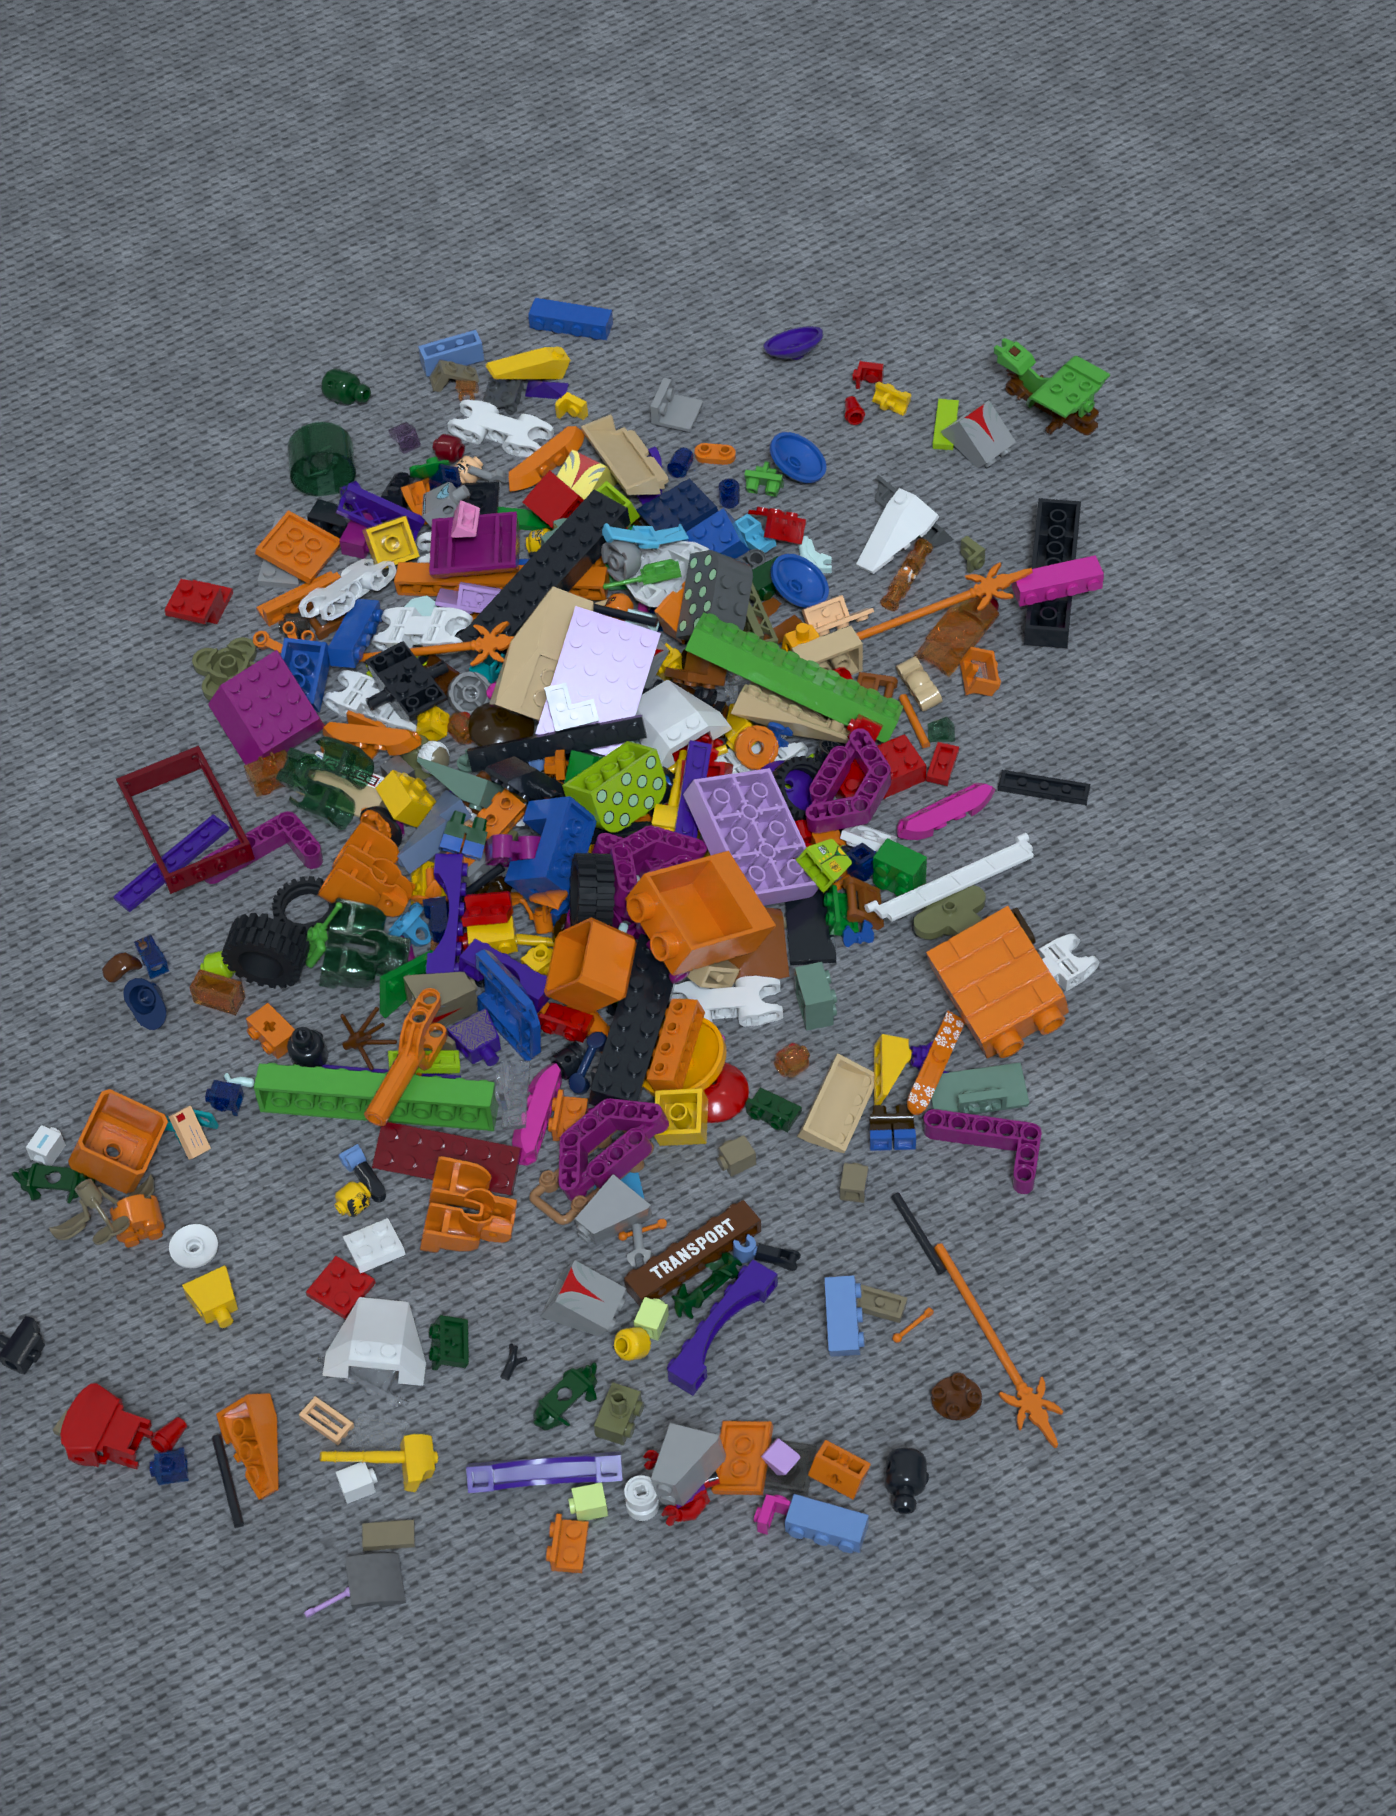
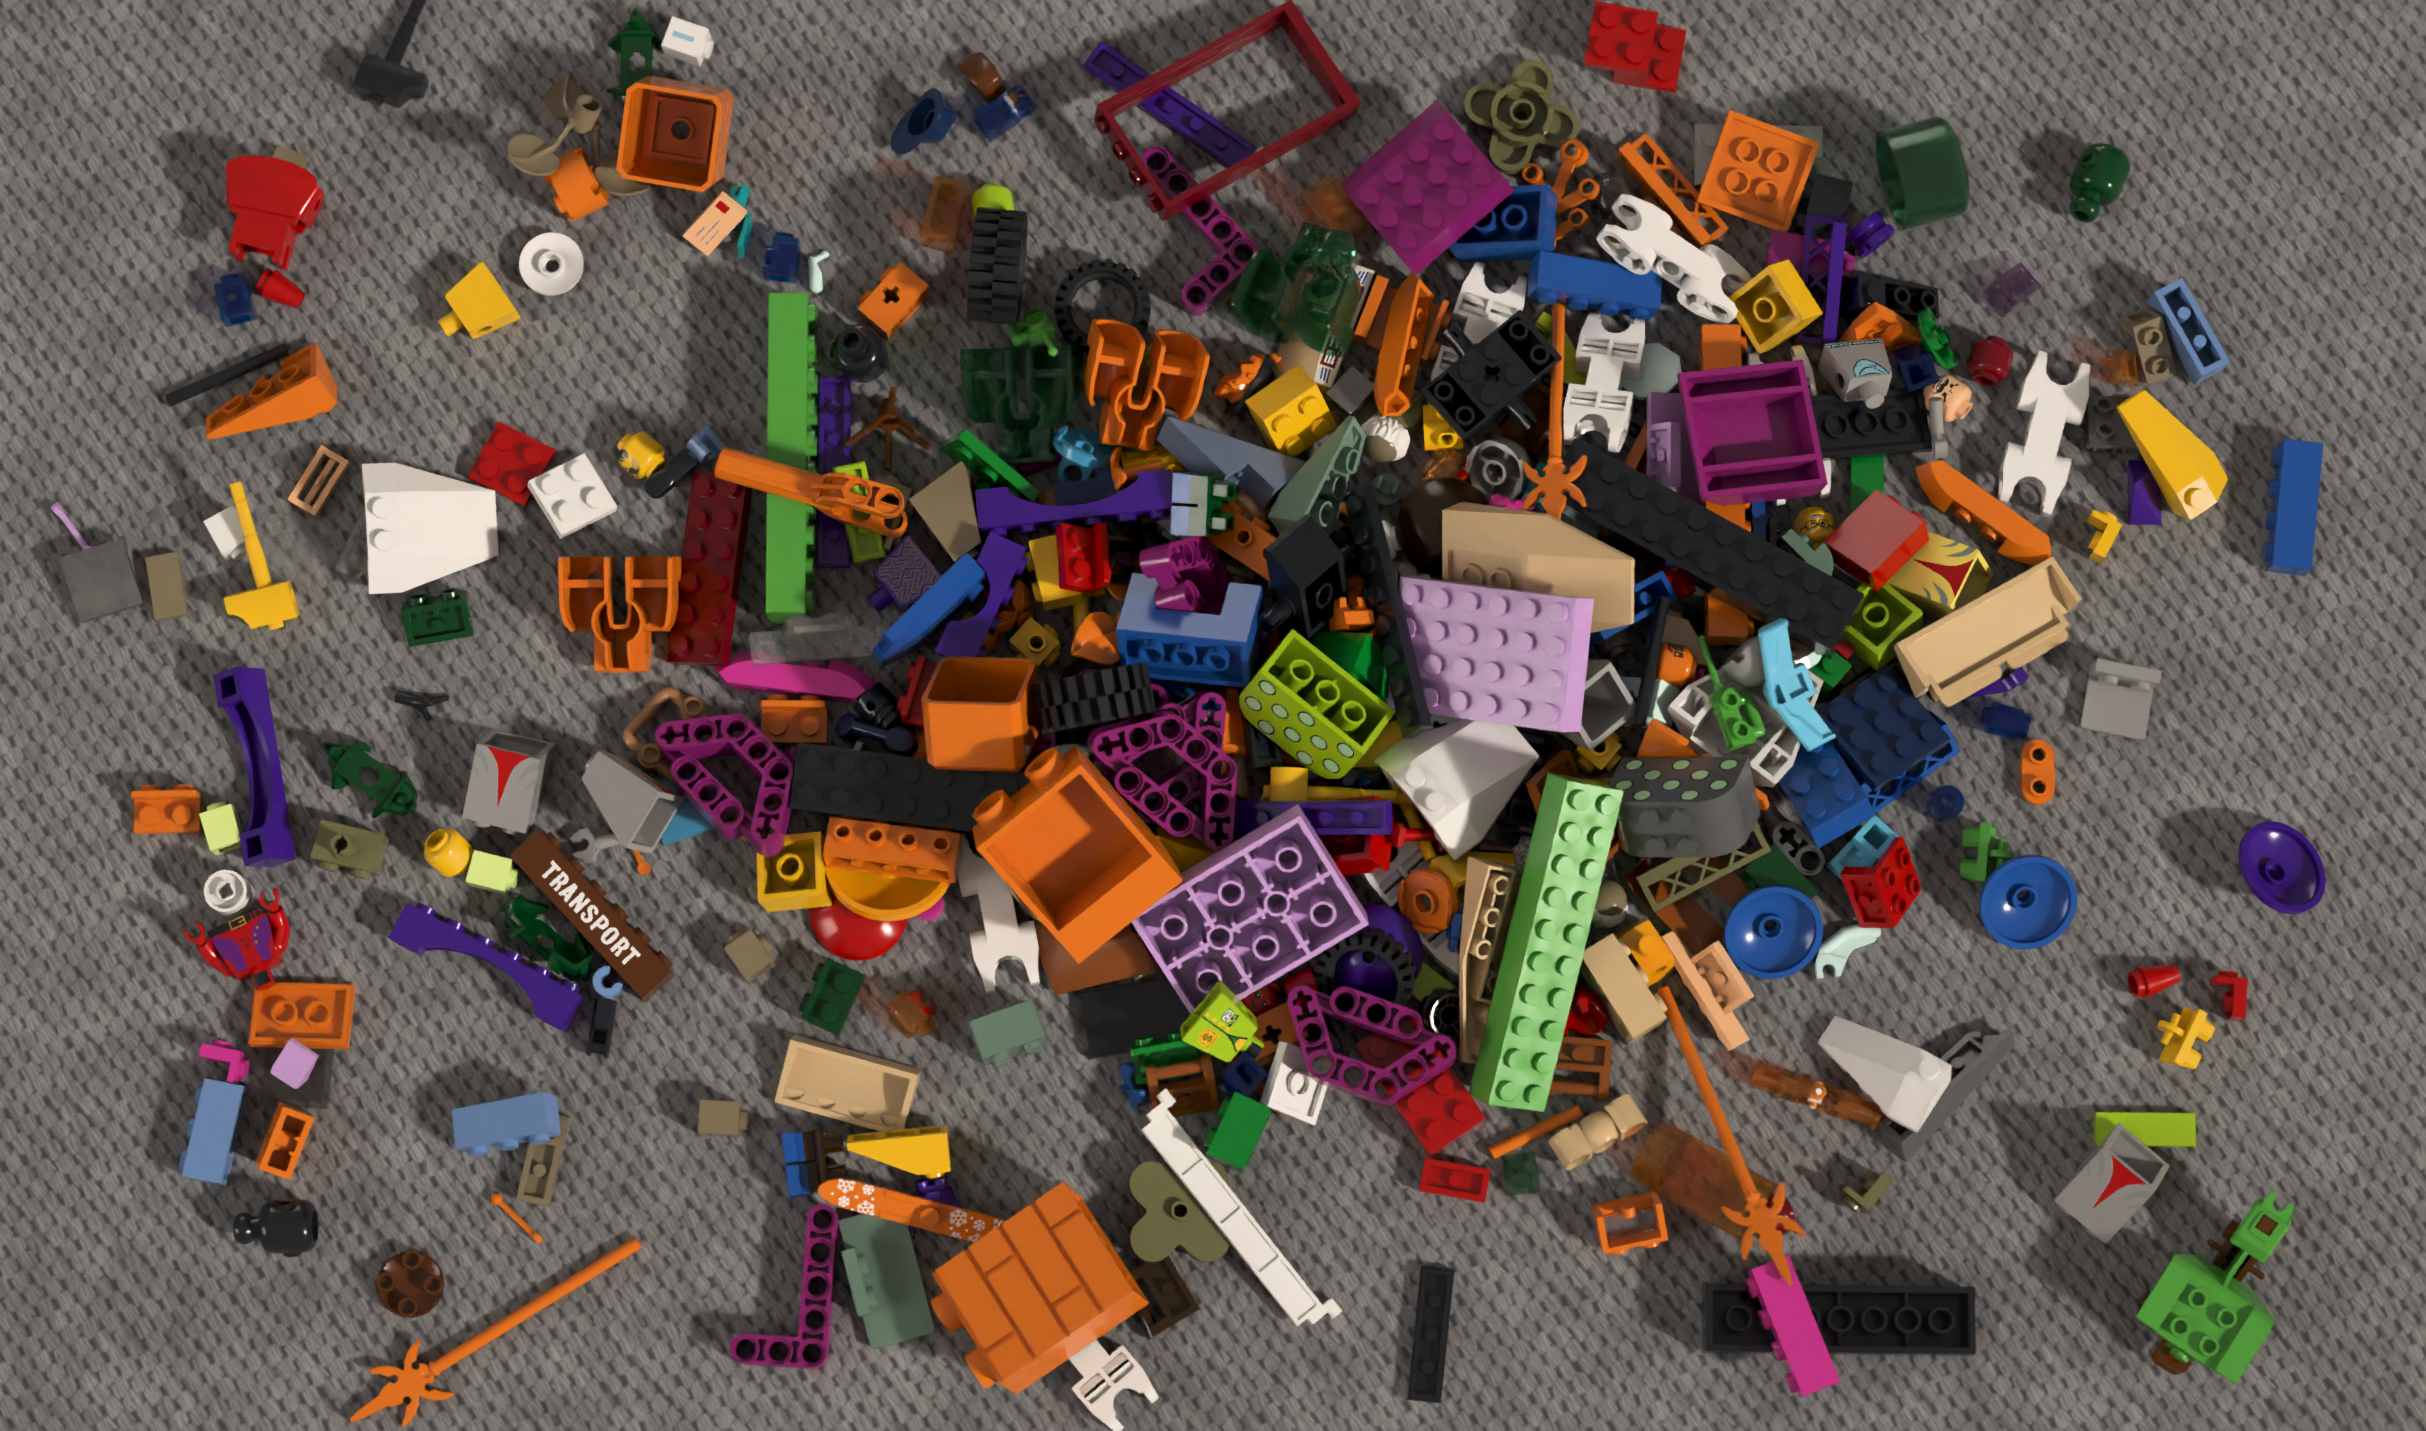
camera: 80 degrees right, 25 degrees up
bright pink slope [451,500,480,538] -> none
plate [544,683,599,732] -> none
light grey slope [650,1423,726,1506] -> none
red bracket [846,714,883,742] -> none
black bar [891,1192,947,1275] -> none
dark pink brick [897,782,996,840] -> none

